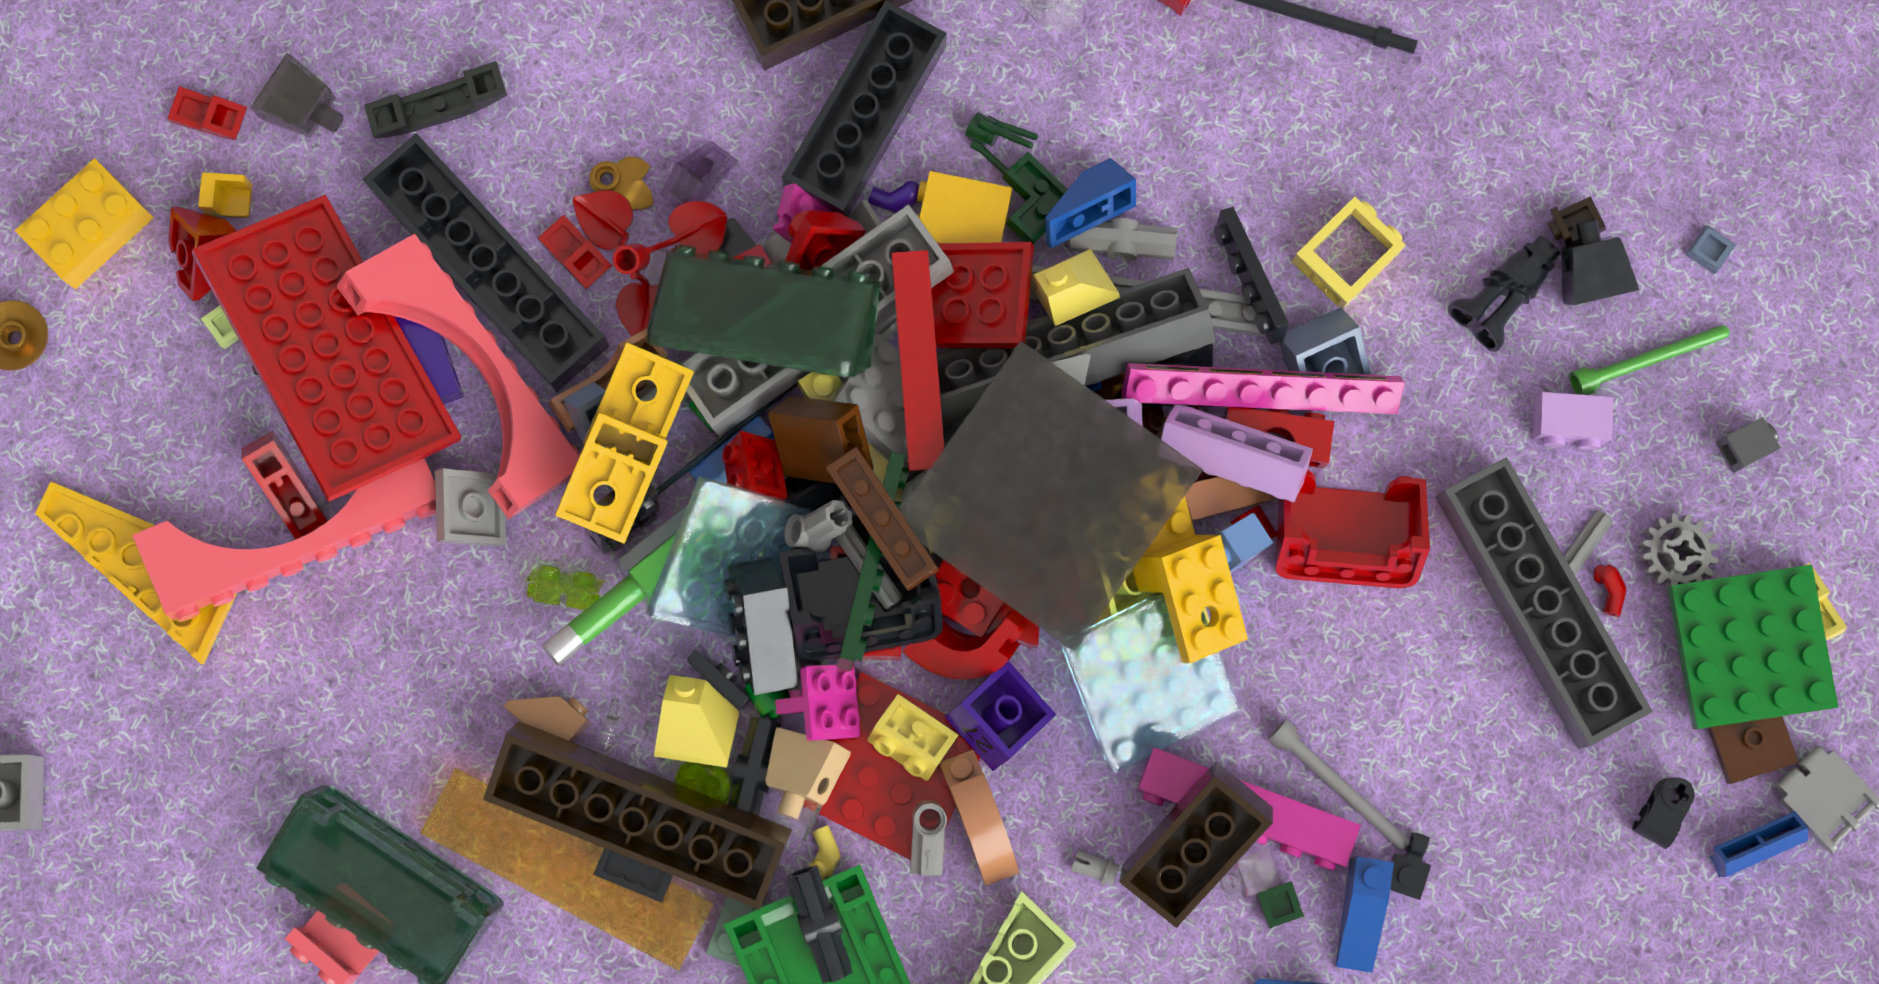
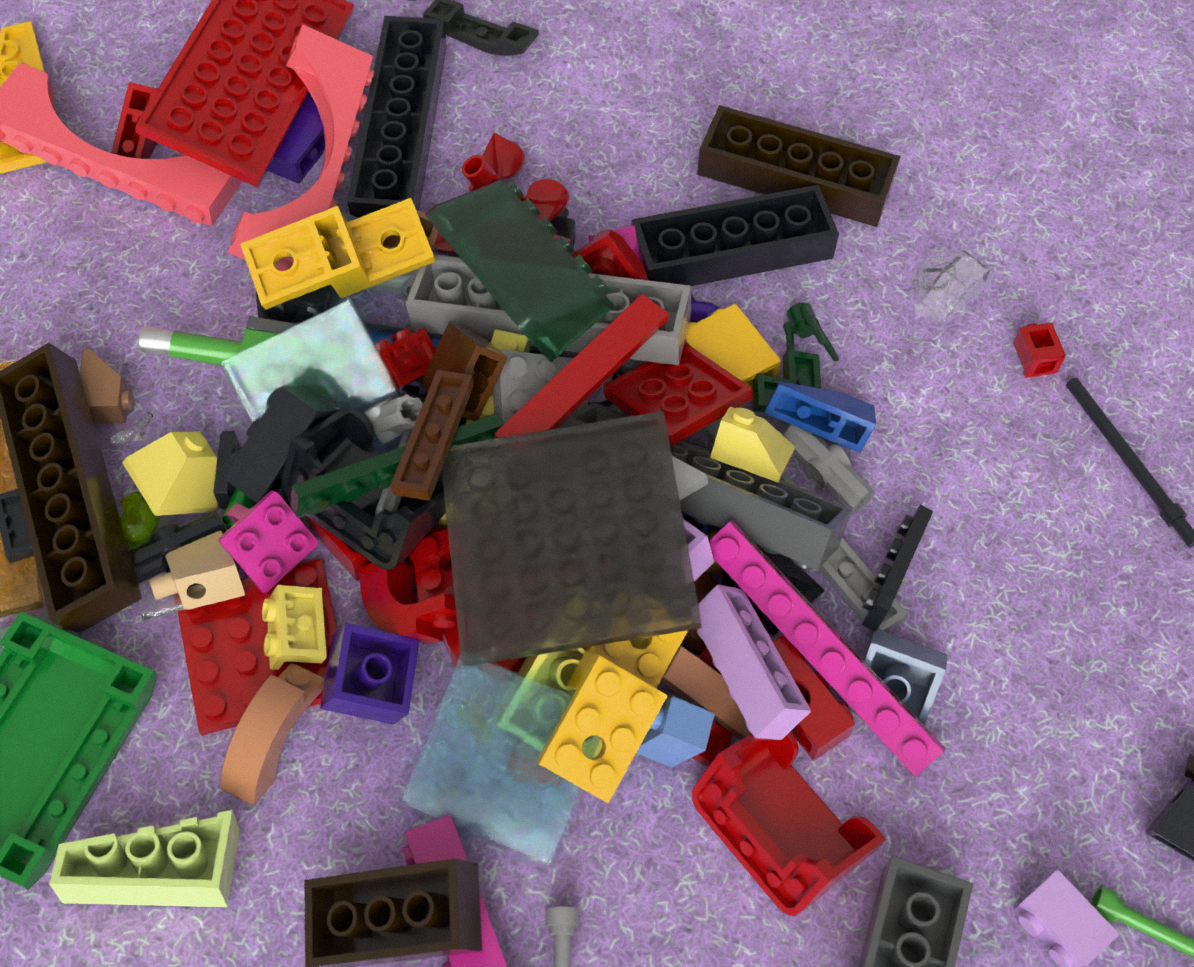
camera: 50 degrees right, 20 degrees down
light grey plate [435,468,506,547] -> none
clear neon green hinge [527,565,605,610] -> none
red slope [537,215,612,289] -> none
pearl gold plate [589,157,654,210] -> none
clear purple slope [660,141,738,209] -> none
black piece [787,865,853,983] -> none
light yellow arm [808,825,841,881] -> none
light grey piece [910,800,947,876] -> none
light grey pin [1071,849,1120,886] -> none
light yellow window [1292,197,1405,309] -> none
black piece [1447,235,1560,352] -> none

